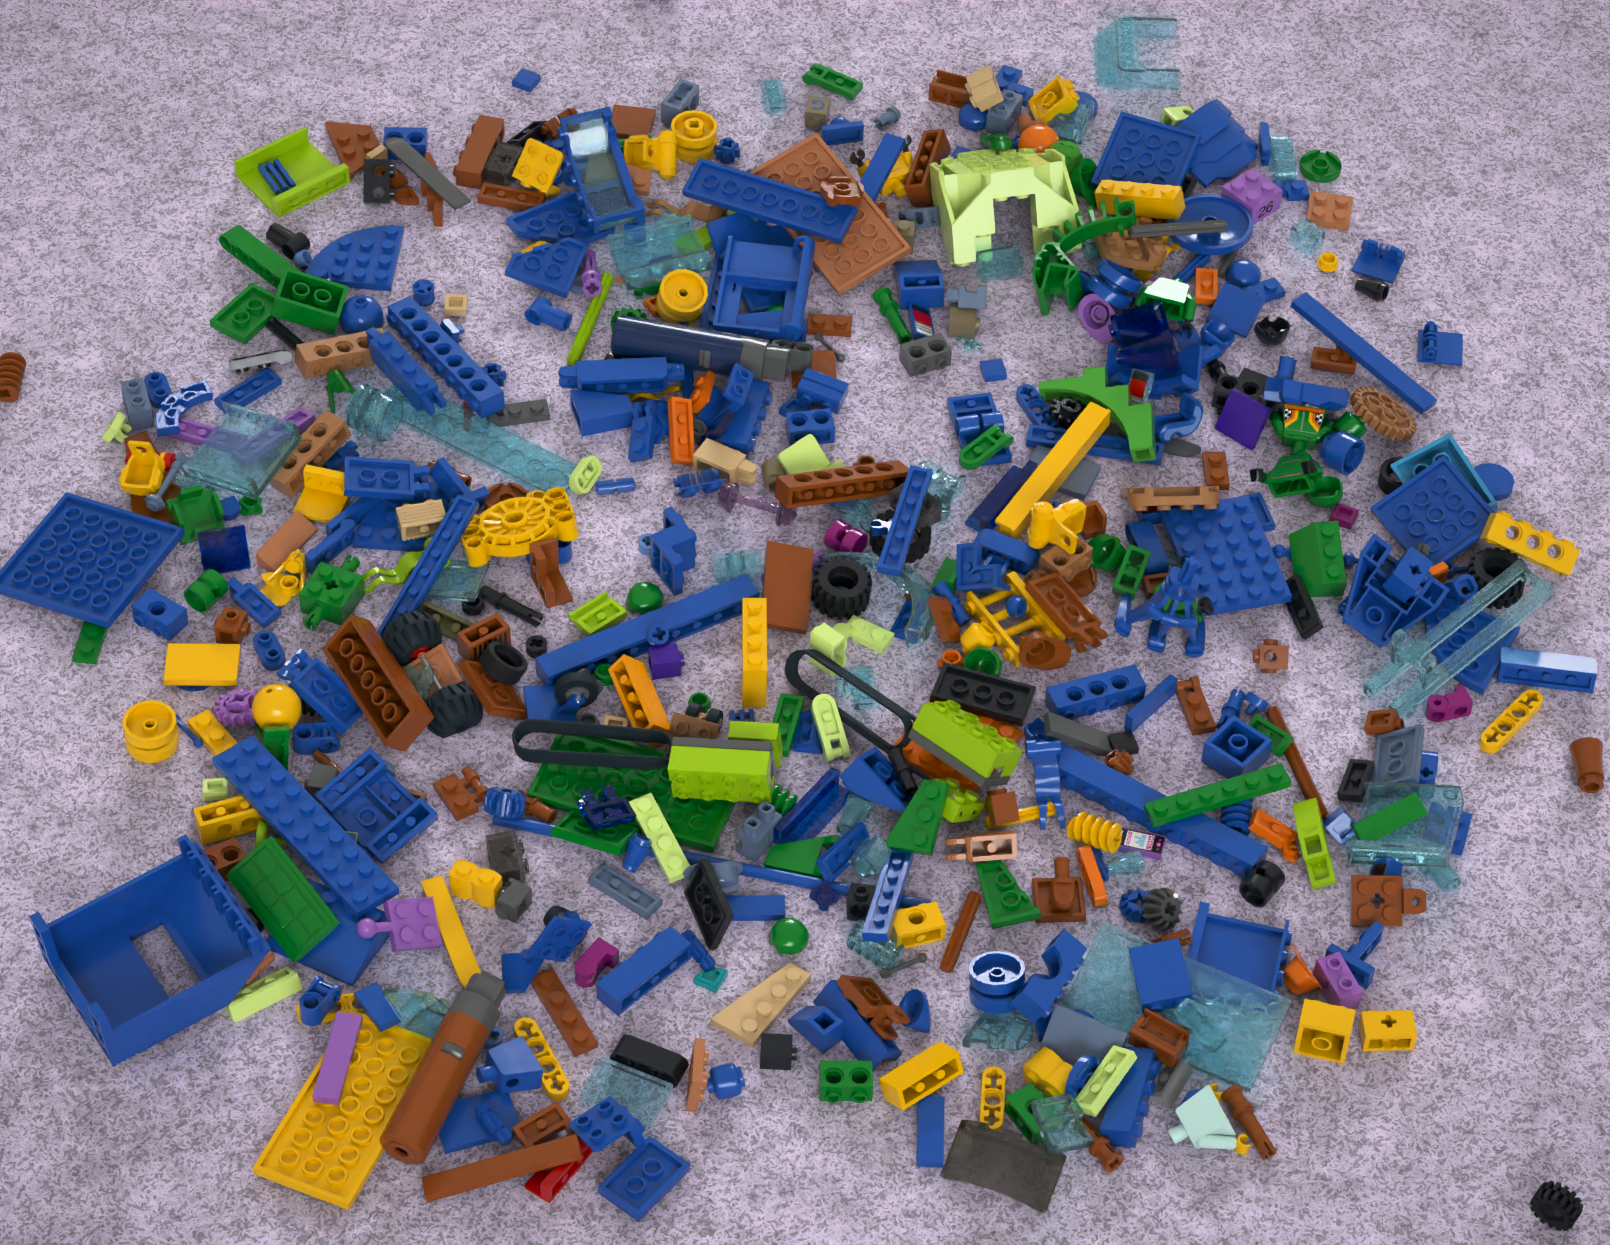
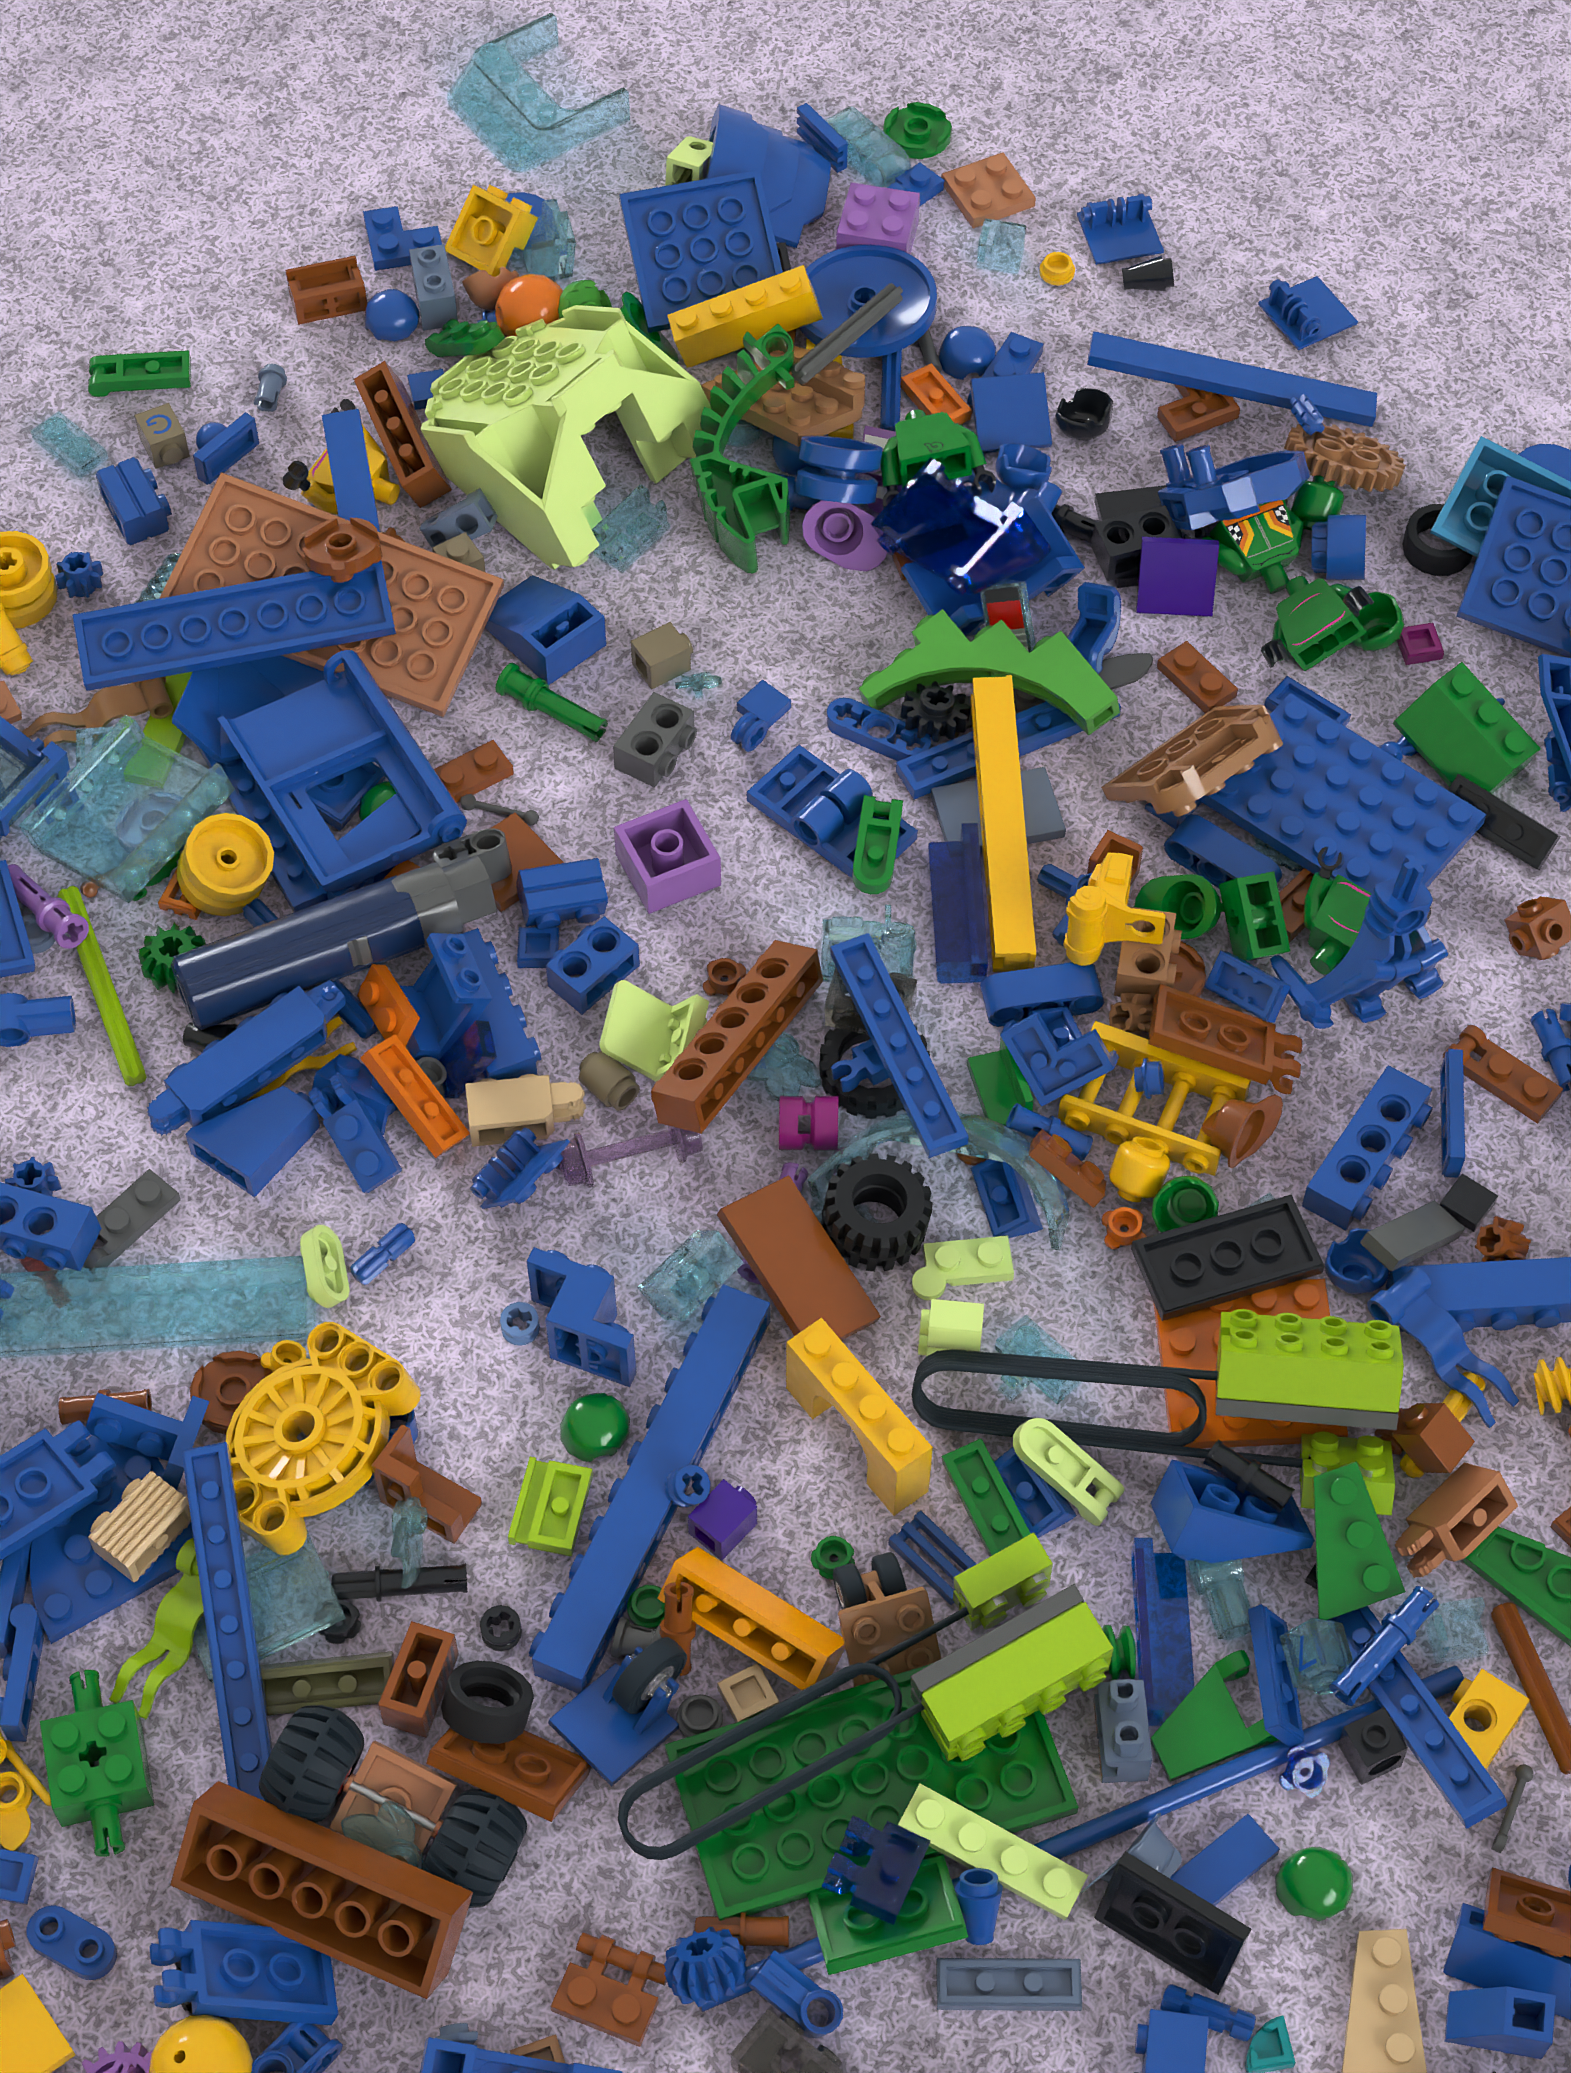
camera: 35 degrees left, 10 degrees up
clear light blue piece [847,920,905,970] -> none
slope [908,303,935,341] -> none
sand blue hips [946,283,987,309] -> none
tan brick [965,65,1004,112] -> none
none -> blue brick [95,457,172,546]
none -> clear light blue plate [391,1497,428,1589]
none -> medium lavender brick [614,799,721,914]
none -> dark orange pin [659,1582,696,1676]
none -> blue bush [731,712,768,752]
none -> blue piece [747,1950,843,2038]
none -> blue plate [1204,950,1291,1023]
none -> blue axle [1290,394,1325,435]
none -> blue pin [1329,1586,1439,1706]
none -> clear light blue panel [1424,1597,1489,1664]

